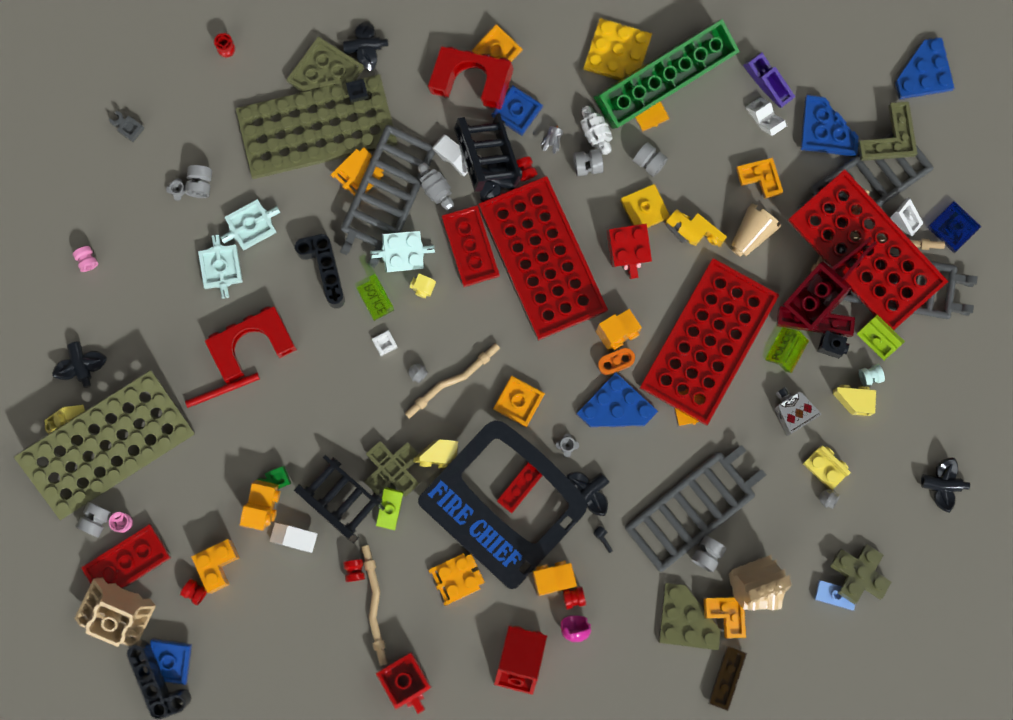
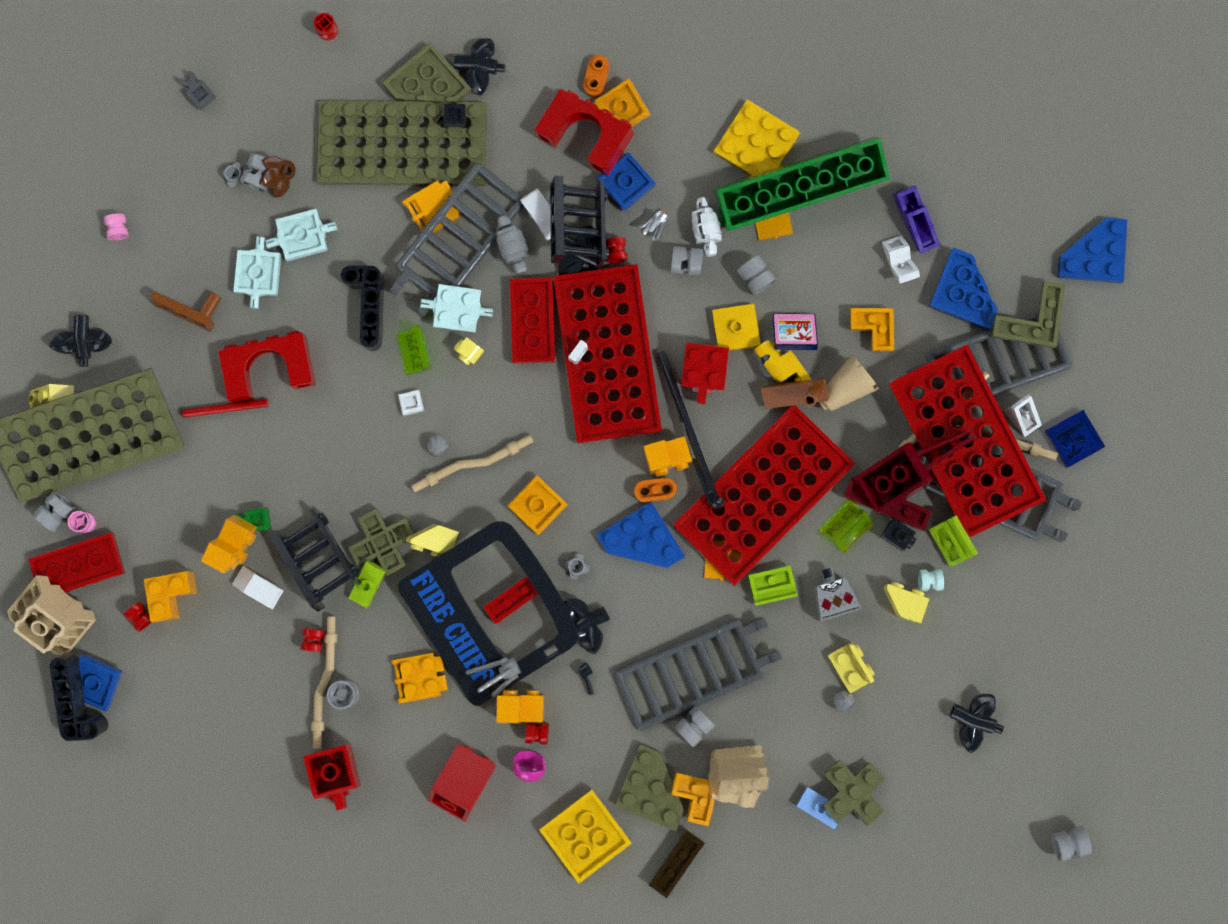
camera: 25 degrees right, 5 degrees up
none -> dark orange piece [150,291,221,332]
none -> reddish brown plate [259,156,295,198]
none -> light grey wheel [327,680,360,709]
none -> light grey plant [466,657,521,697]
none -> yellow plate [539,789,632,884]
none -> white tile [568,340,588,365]
none -> orange plate [583,55,609,98]
none -> black bar [657,351,724,509]
none -> lime plate [748,565,798,606]
none -> dark orange piece [761,378,829,409]
none -> tile [772,313,818,350]

